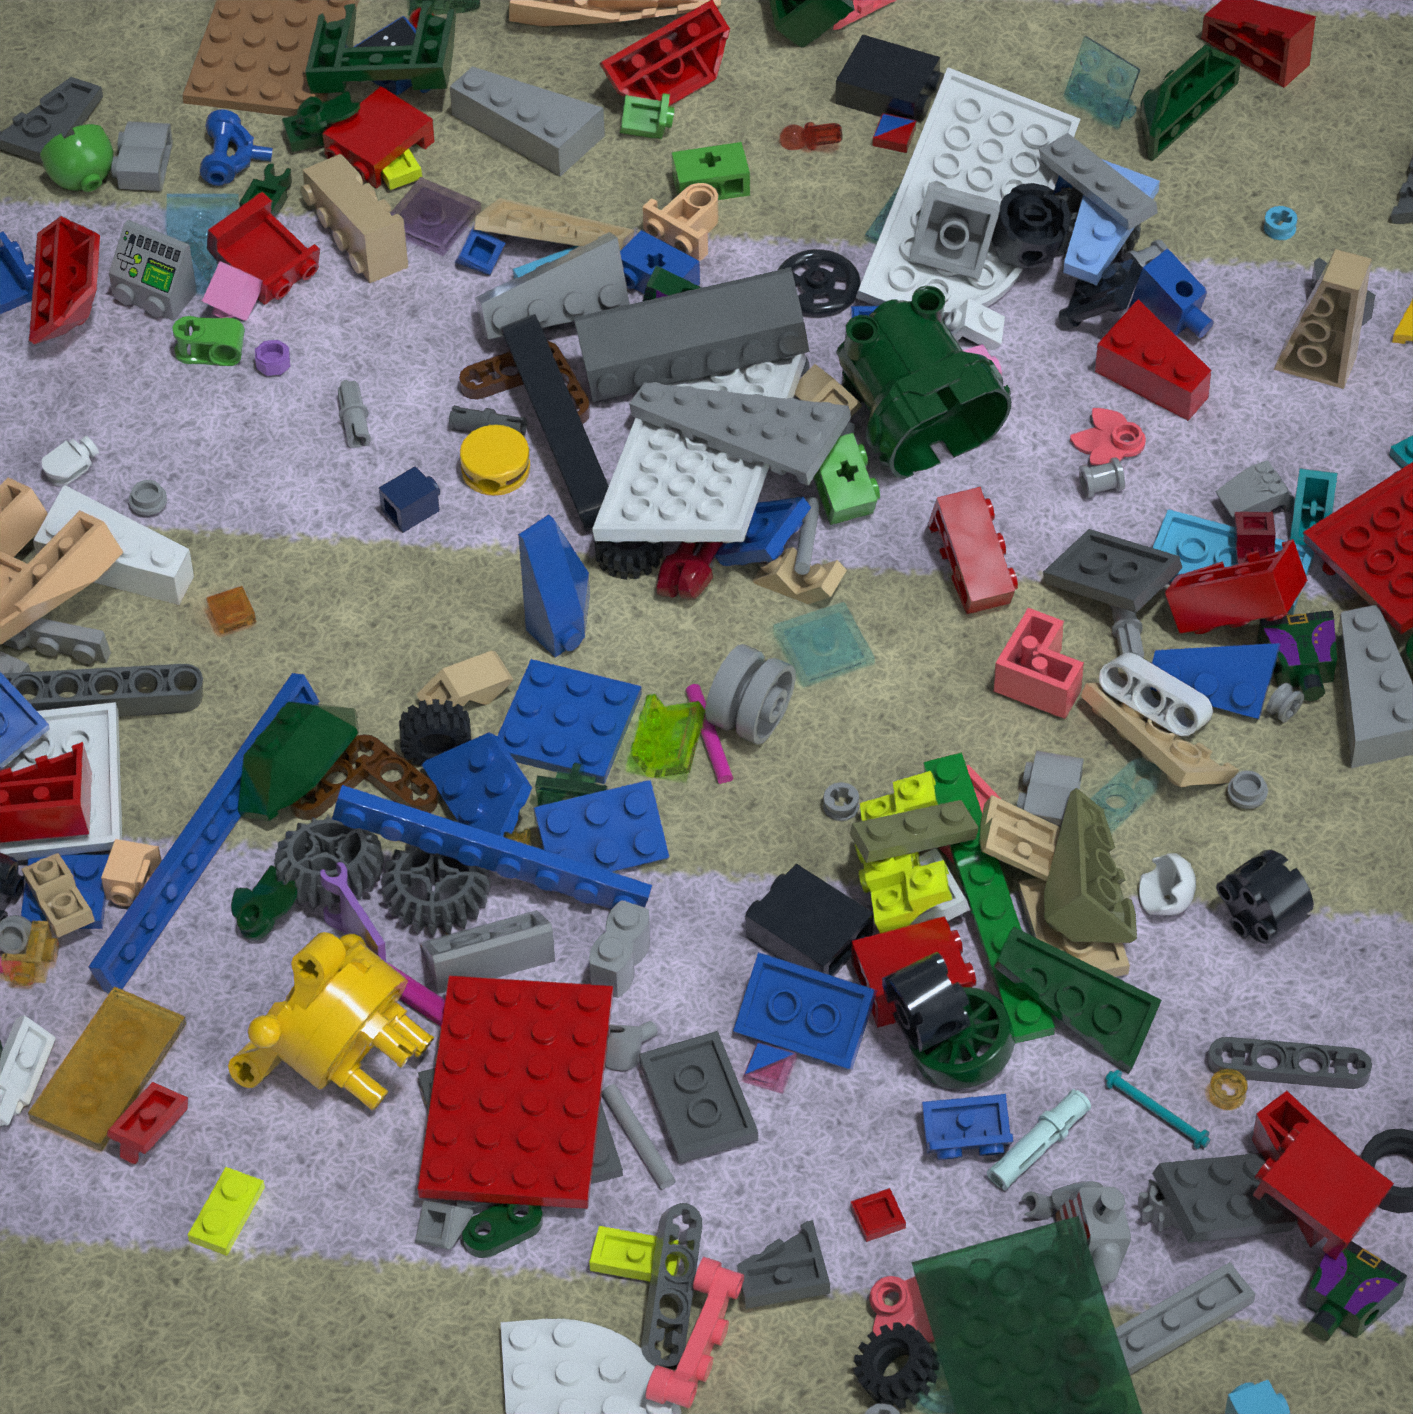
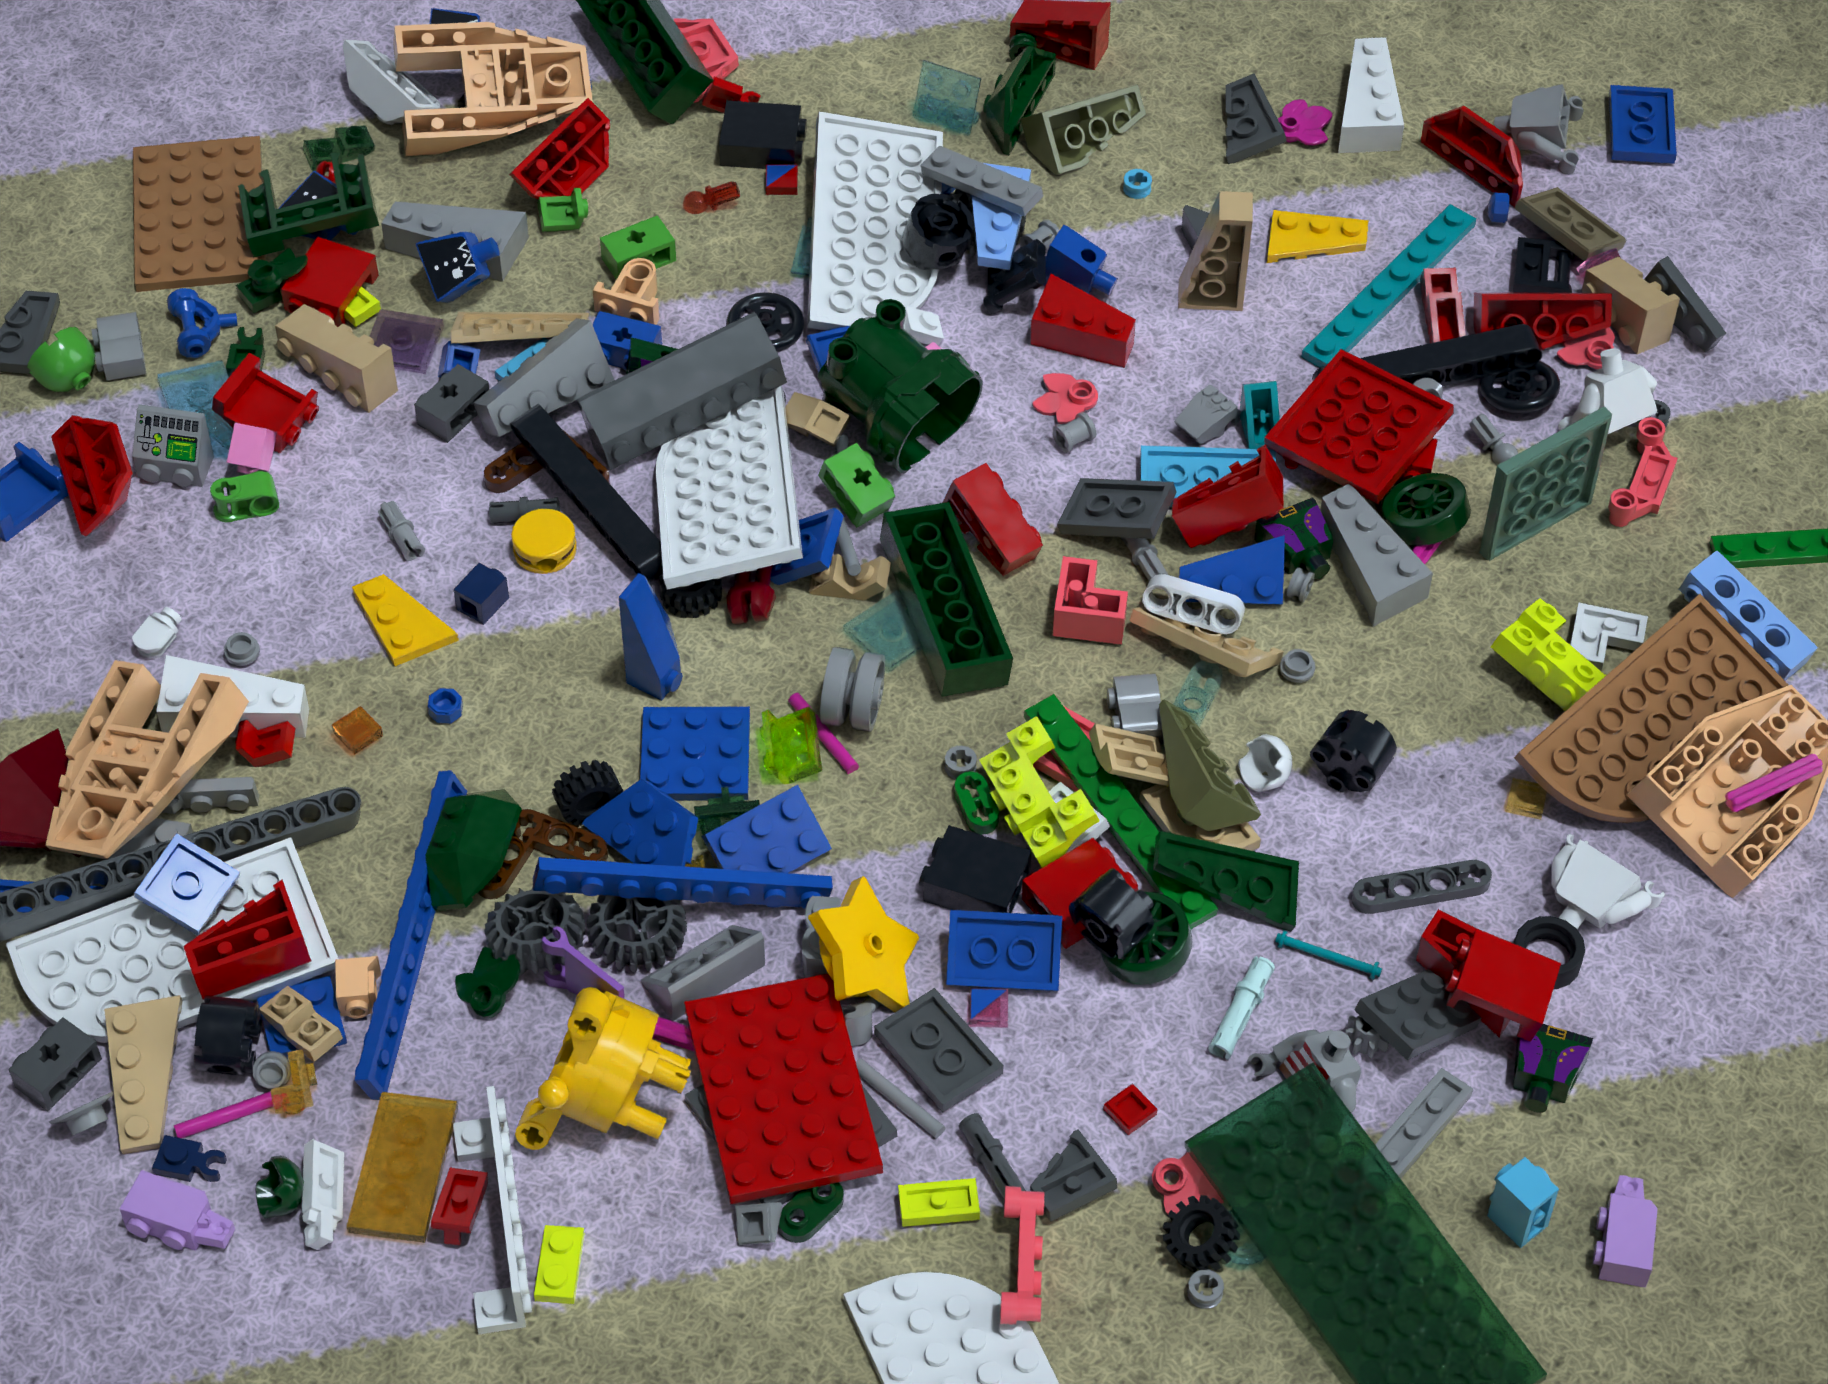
camera: 20 degrees left, 0 degrees up
medium lavender tile [255,340,291,376] -> none
tan slope [416,650,514,707] -> none
light grey wing [629,382,851,486] -> none
dark grey beam [641,1203,703,1368] -> none
olive plate [850,800,978,863] -> none
light grey slope [909,182,1000,280] -> none
blue bracket [921,1094,1014,1160] -> none
clear yellow bush [1209,1069,1248,1110] -> none
dark red slope [1234,512,1276,565] -> none
none -> red bracket [235,720,296,767]
none -> yellow wing [352,574,459,666]
none -> dark grey brick [414,364,489,443]
none -> torso [415,232,500,303]
none -> blue tile [428,688,463,723]
none -> white bracket [453,1086,532,1335]
none -> red plate [702,76,761,113]
none -> yellow plate [808,876,919,1012]
none -> dark green brick [880,502,1013,697]
none -> green beam [954,771,999,835]
none -> dark grey pin [959,1113,1026,1220]
none -> dark green bush [1009,33,1037,61]
none -> olive wedge [1020,84,1146,175]

